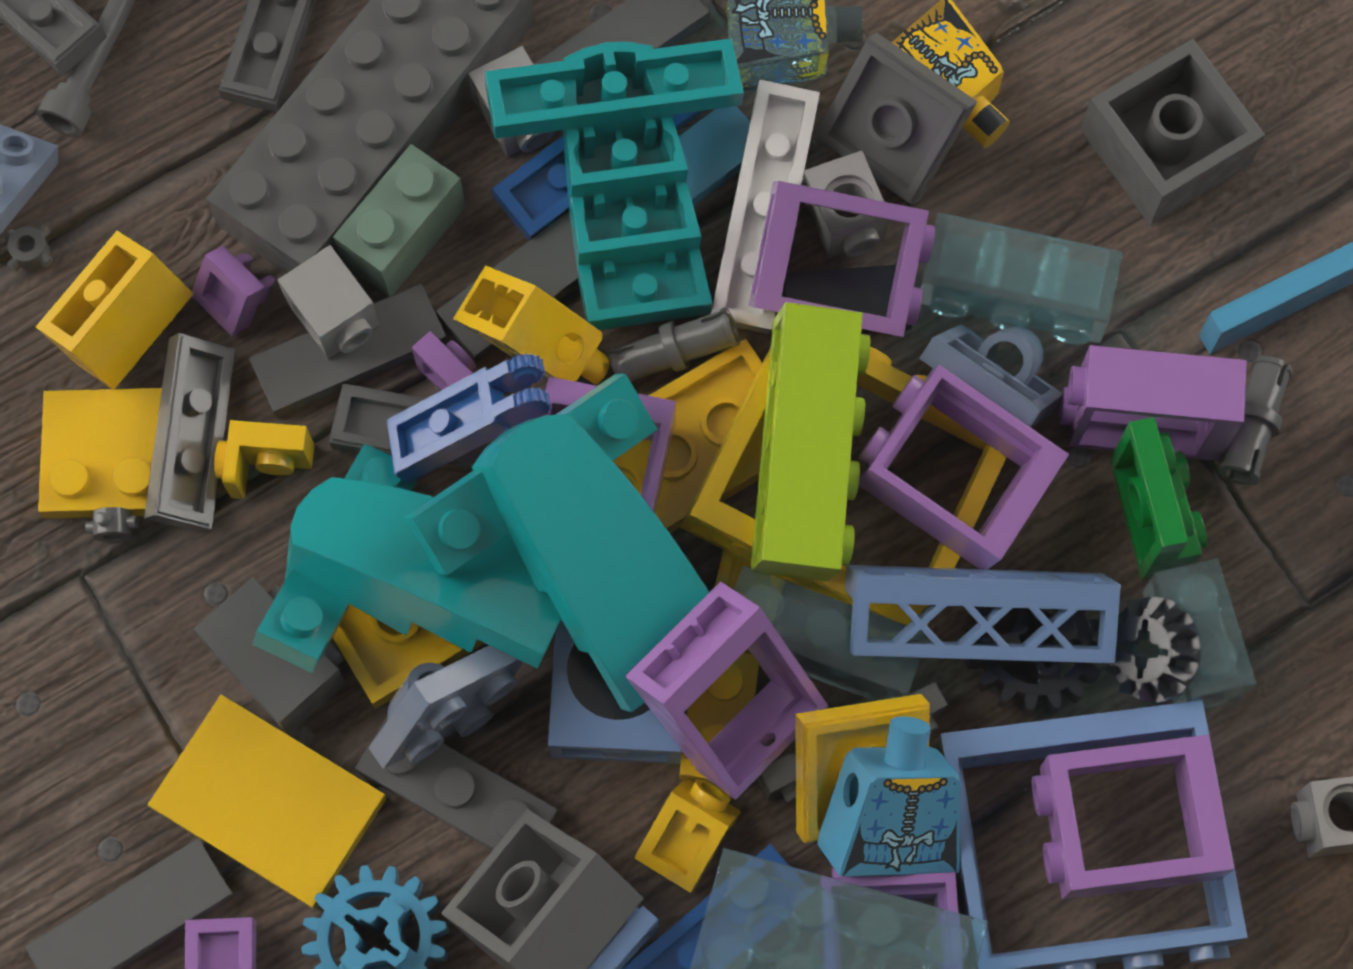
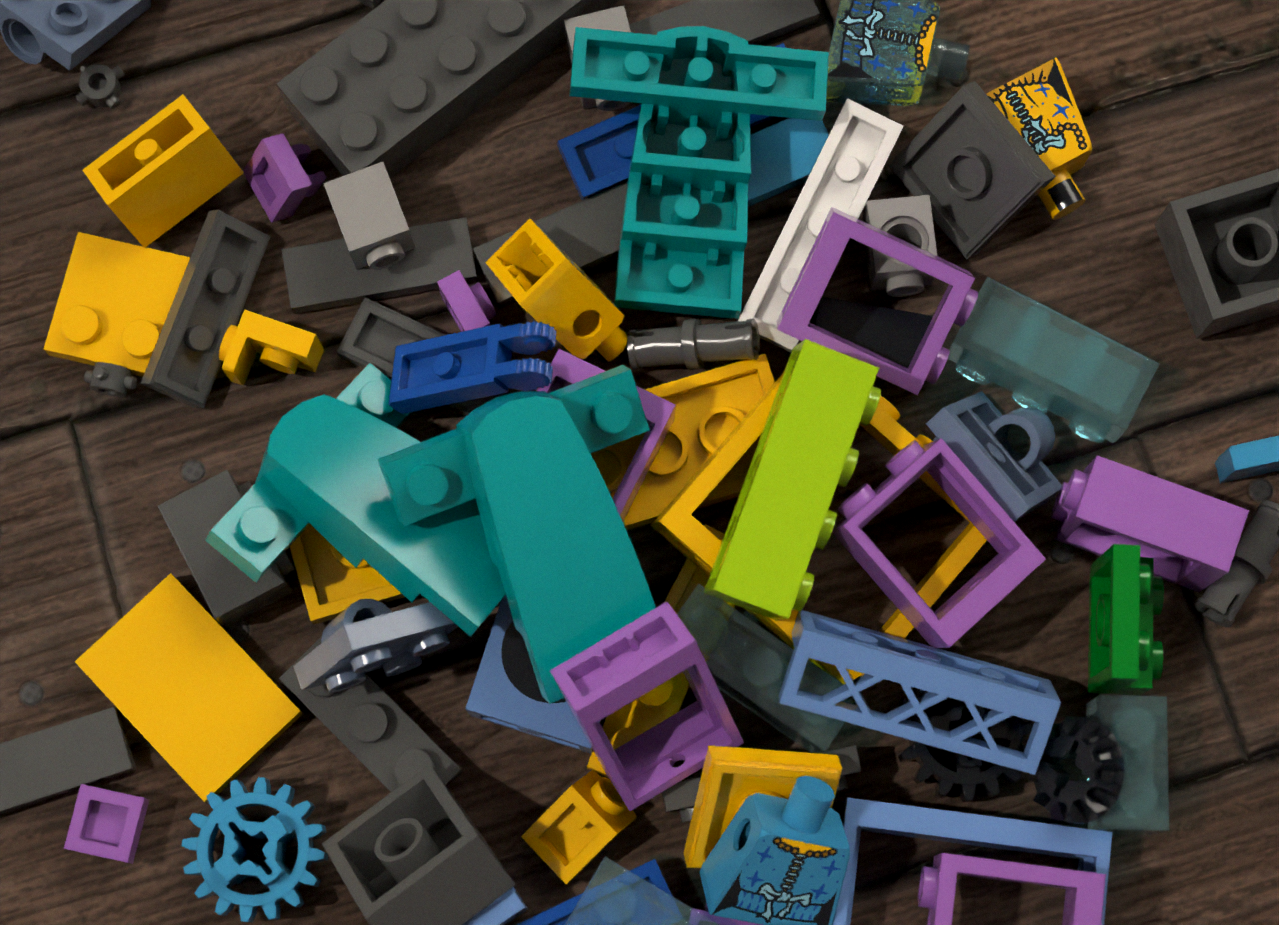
camera: 15 degrees right, 5 degrees up
sand green brick [333,144,466,298] -> none

